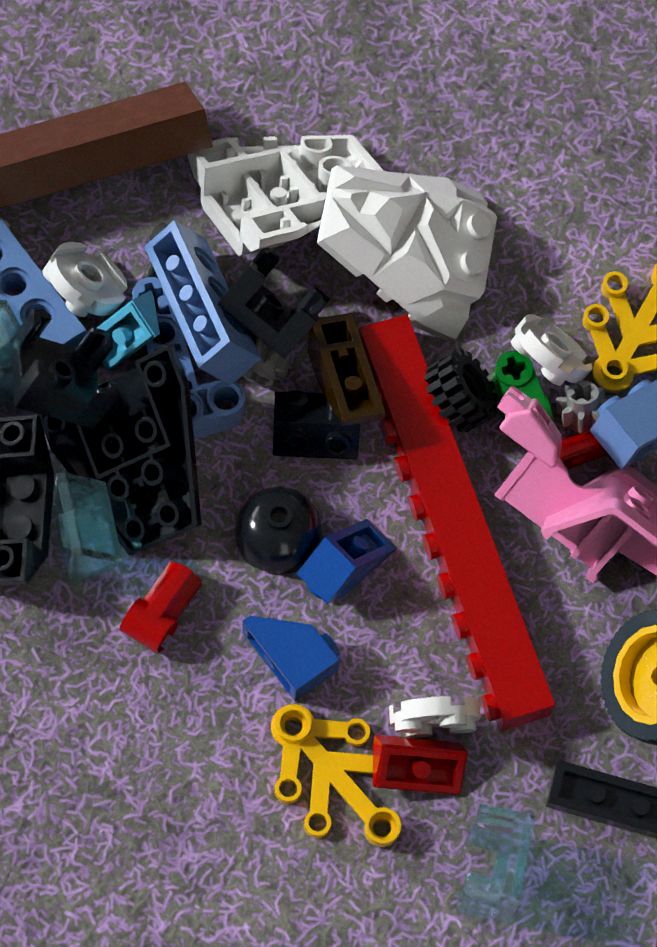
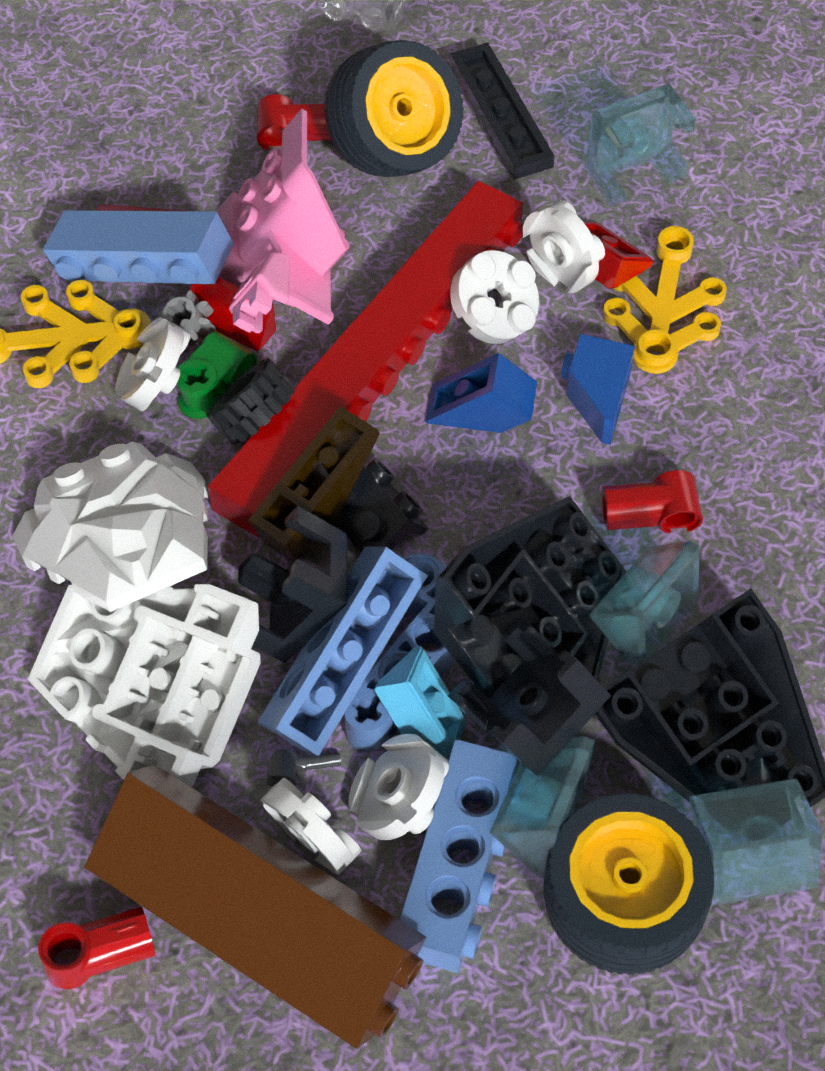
camera: 120 degrees left, 10 degrees down
black cylinder [235,486,322,575] -> none
none -> red piece [38,906,156,990]
none -> white plate [261,777,362,877]
none -> white plate [450,250,539,344]

